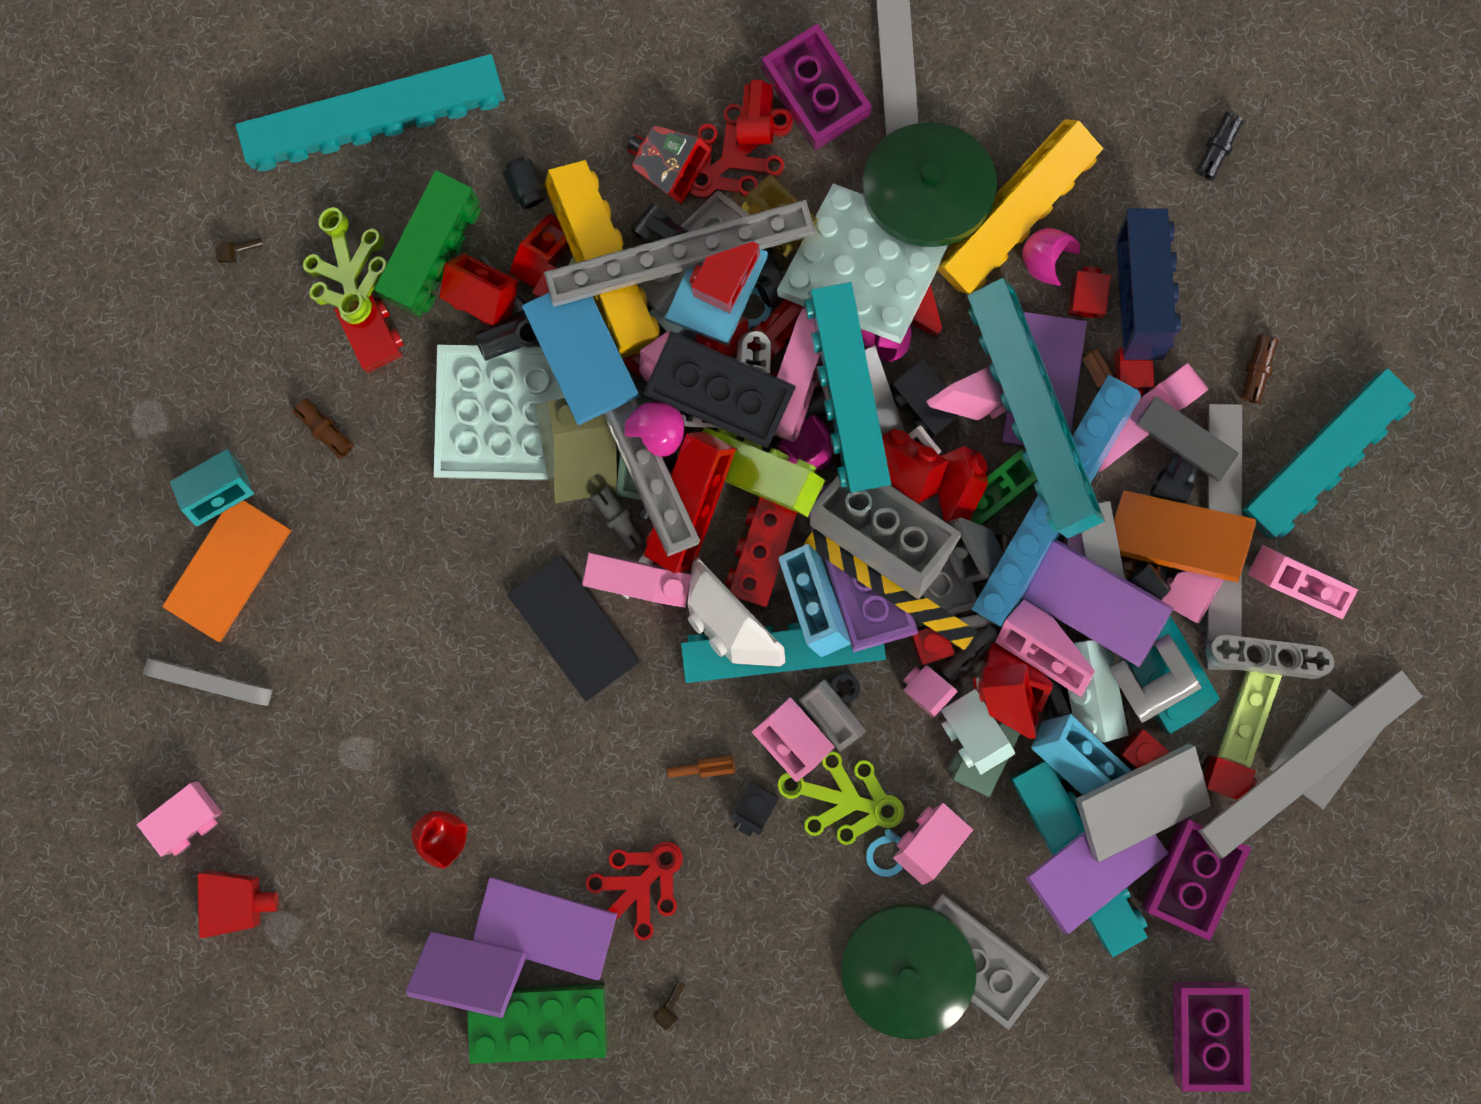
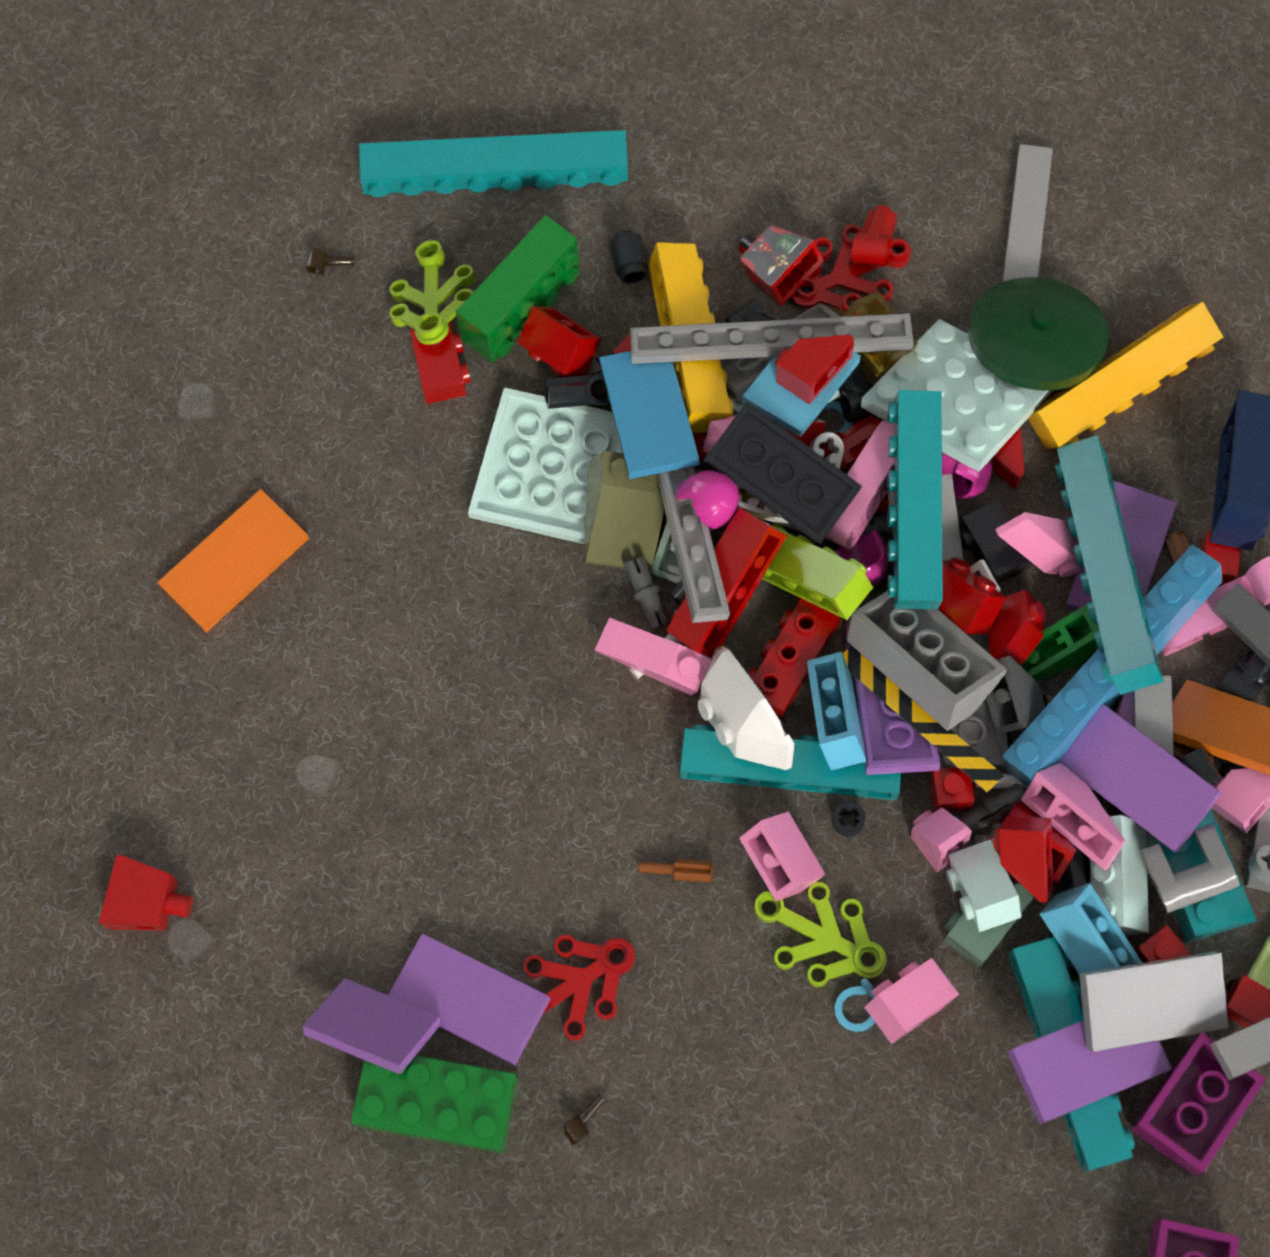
camera: 15 degrees right, 15 degrees down
bright pink brick [137,781,222,857] -> none
light grey beam [142,657,273,706] -> none
teal brick [170,449,255,527] -> none
reddish brown pin [293,398,354,459] -> none
red hair [411,811,468,869] -> none
black tile [507,555,640,702] -> none
red slope [509,213,568,288] -> none
black bracket [730,782,779,837] -> none
magenta brick [761,23,872,151] -> none
light grey tile [799,679,866,752] -> none
dark green dish [841,904,976,1039] -> none
light grey tile [931,893,1049,1030] -> none
dark pink hair [1022,228,1080,286] -> none
red brick [1068,267,1111,319] -> none

